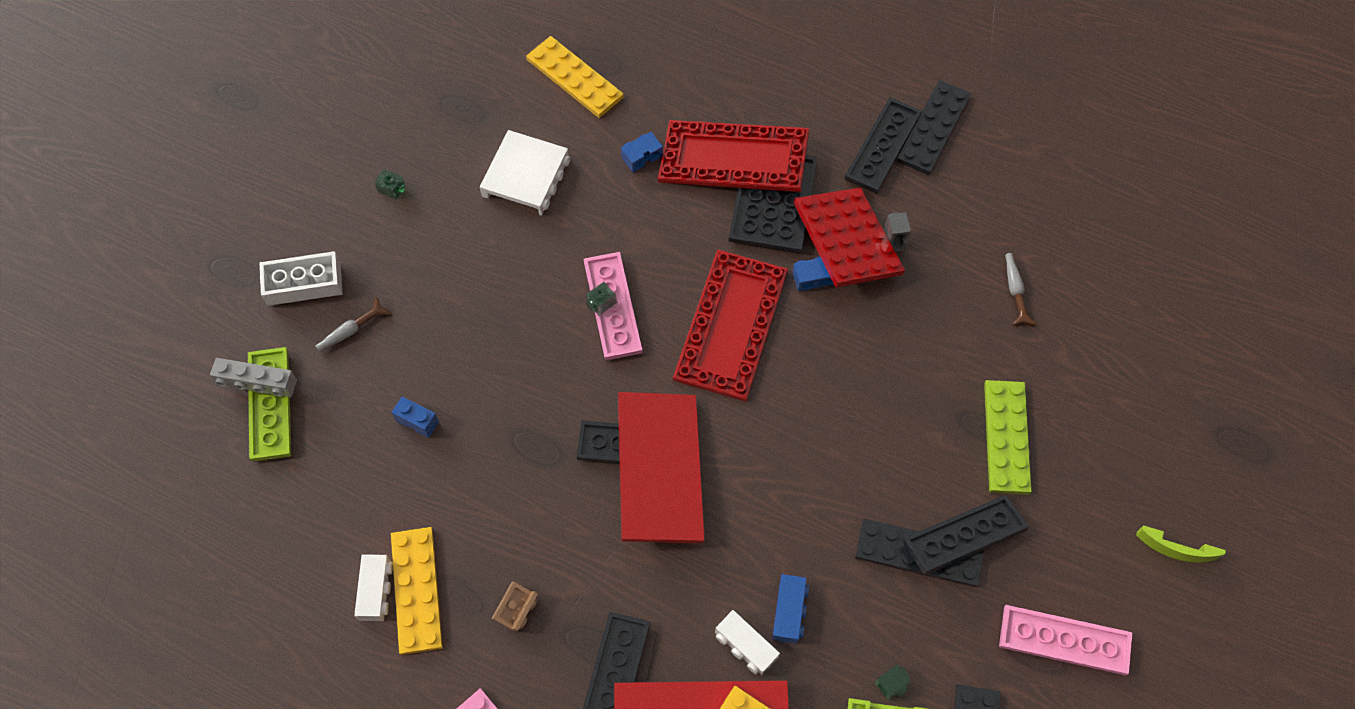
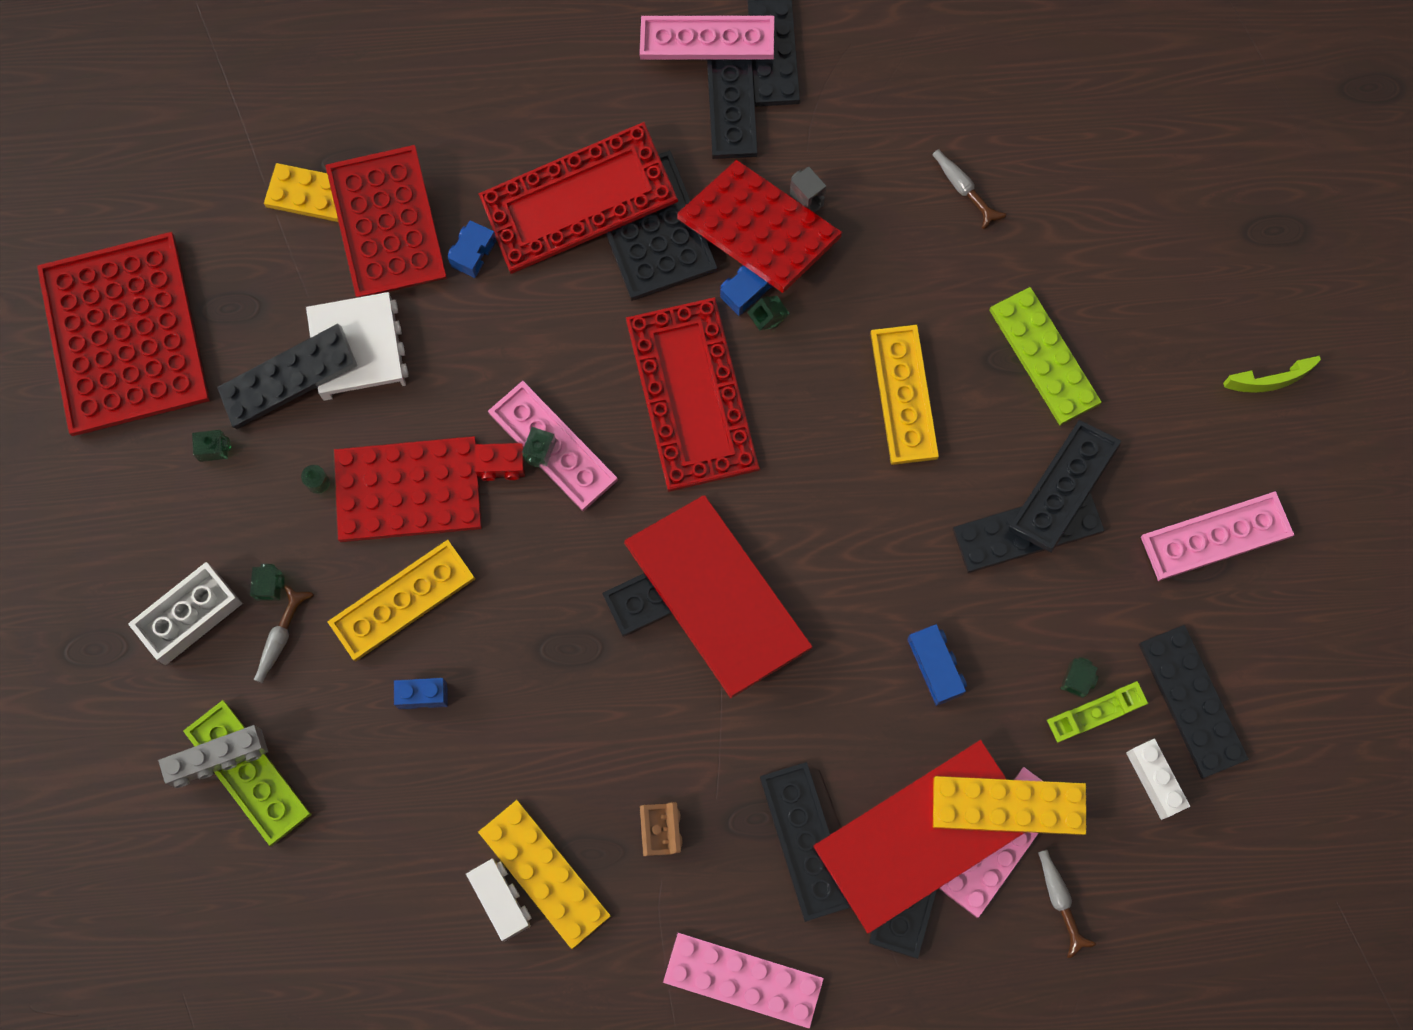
camera: 30 degrees left, 10 degrees up
white brick [715,610,780,676] -> none
none -> red plate [37,232,210,437]
none -> black plate [217,323,357,429]
none -> clear green brick [250,564,285,601]
none -> clear green brick [301,465,330,494]
none -> red plate [325,145,447,298]
none -> yellow plate [327,540,475,662]
none -> red plate [334,436,482,542]
none -> red bracket [475,443,525,481]
none -> bright pink plate [640,16,774,60]
none -> clear green brick [747,296,790,331]
none -> yellow plate [870,325,939,465]

